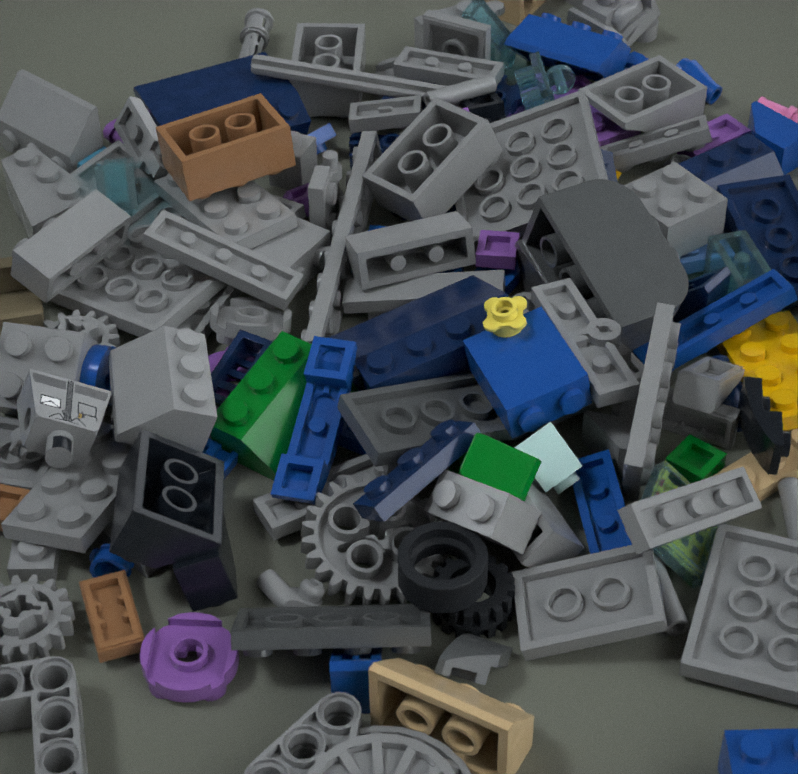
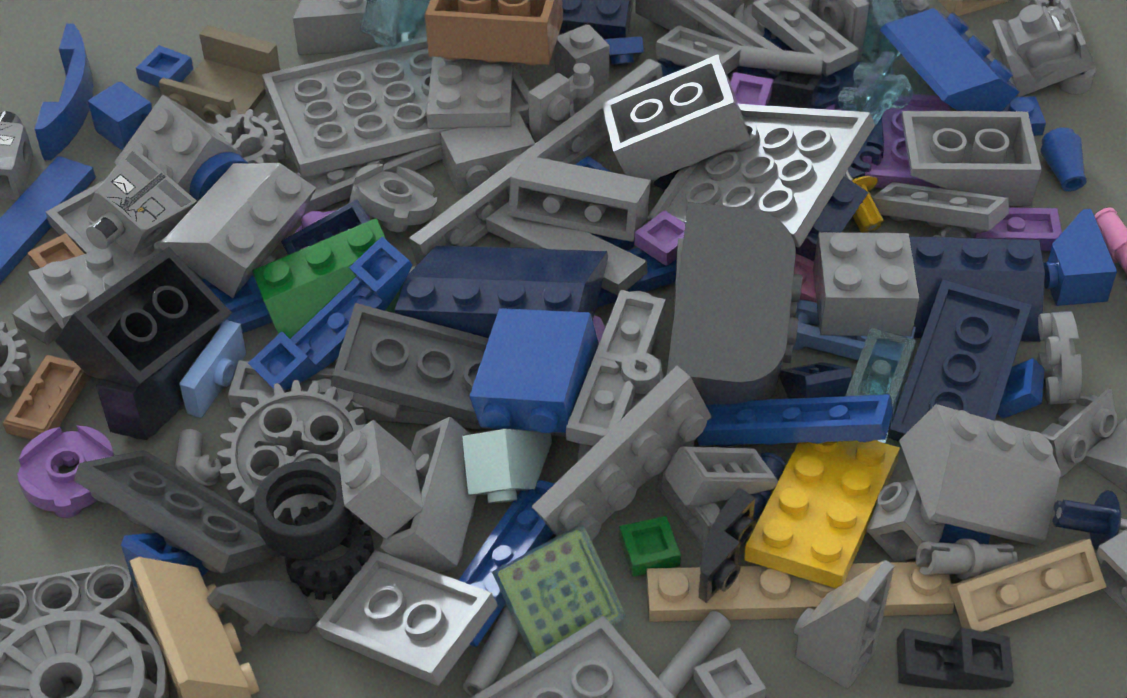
camera: 35 degrees right, 5 degrees up
light grey brick [11,189,131,303] -> none
light grey plate [142,210,304,310] -> none
dark blue plate [353,419,481,522] -> none
green slope [448,433,542,501] -> none
light yellow plate [483,296,527,337] -> none
light grey plate [617,466,763,555] -> none
none -> light blue plate [179,320,246,418]

